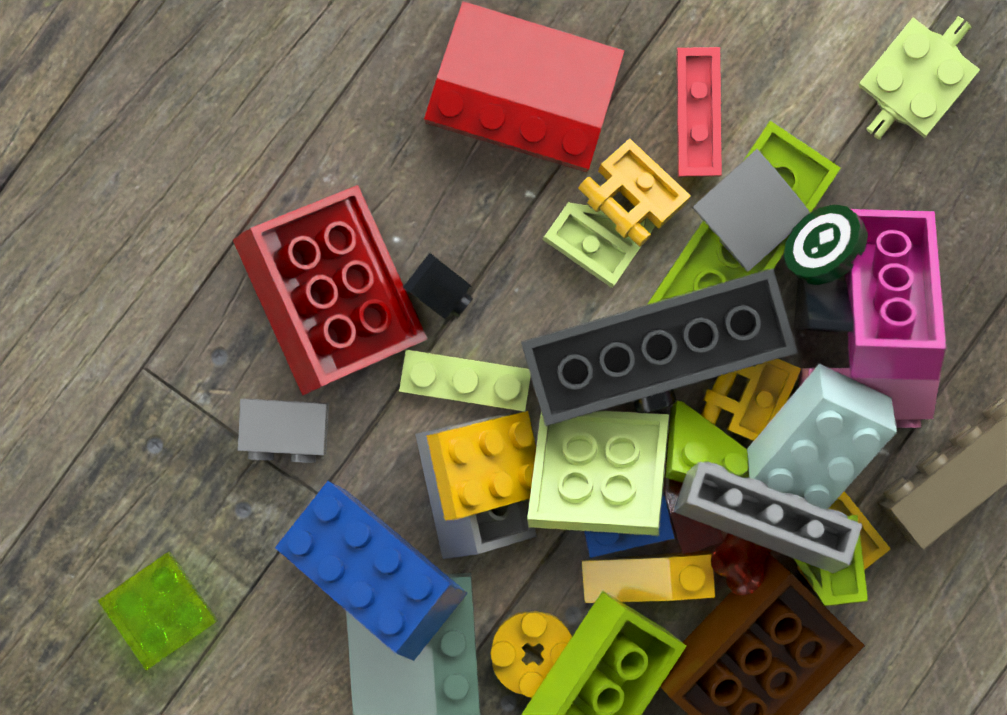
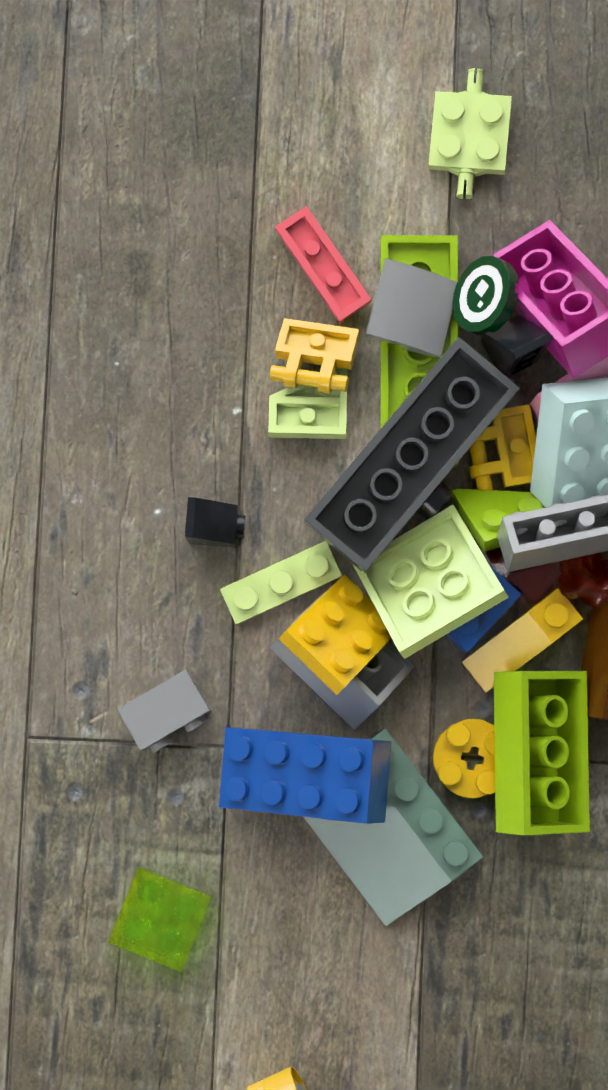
camera: 30 degrees left, 5 degrees down
red slope [233,185,428,396] -> none
slope [424,1,625,173] -> none

